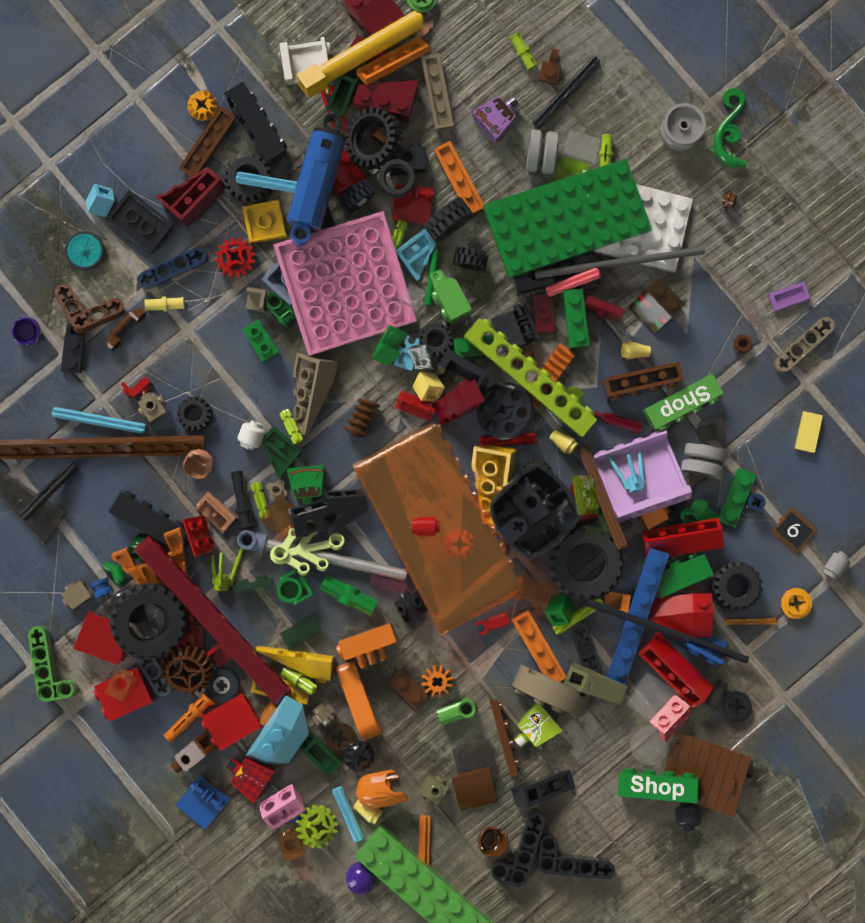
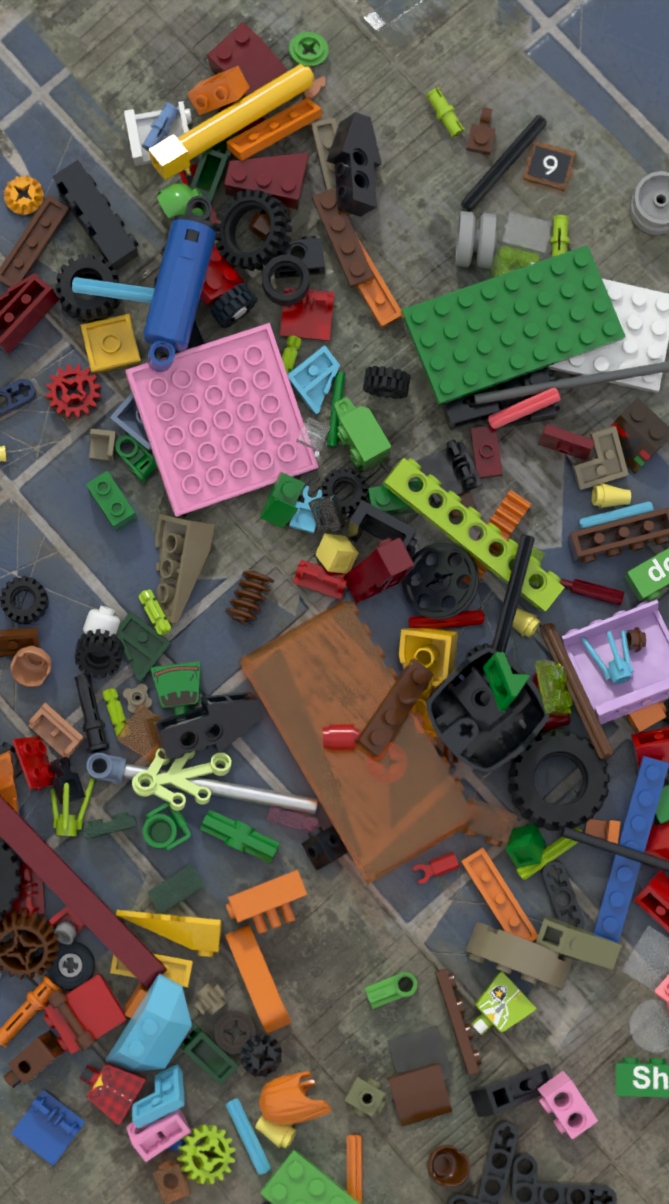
camera: 10 degrees left, 5 degrees down
lime axle [281,666,317,695] -> none
reddish brown plate [388,668,429,709] -> none
orange gear [421,665,454,698] -> none
black tyre [424,197,473,242] -> none
medium lavender torso [472,96,519,144] -> none
green brick [562,289,589,351] -> none
none -> reddish brown bar [47,989,96,1051]
none -> black plate [50,757,86,805]
none -> light grey hinge [54,921,77,945]
none -> black tyre [75,629,123,678]
none -> medium azure plate [132,1064,185,1129]
none -> medium blue pin [141,103,179,152]
none -> bright green cylinder [157,183,204,219]
none -> orange brick [187,66,250,116]
none -> reddish brown plate [312,187,374,288]
none -> black brick [327,112,381,217]
none -> reddish brown plate [355,659,434,757]
none -> green slope [483,652,529,711]
none -> black axle [491,534,535,653]
none -> piece [523,141,576,191]
none -> bright pink brick [537,1071,598,1140]
none -> dark tan plate [572,426,629,490]
none -> medium azure axle [579,501,654,530]
none -> reddish brown plate [626,627,646,652]

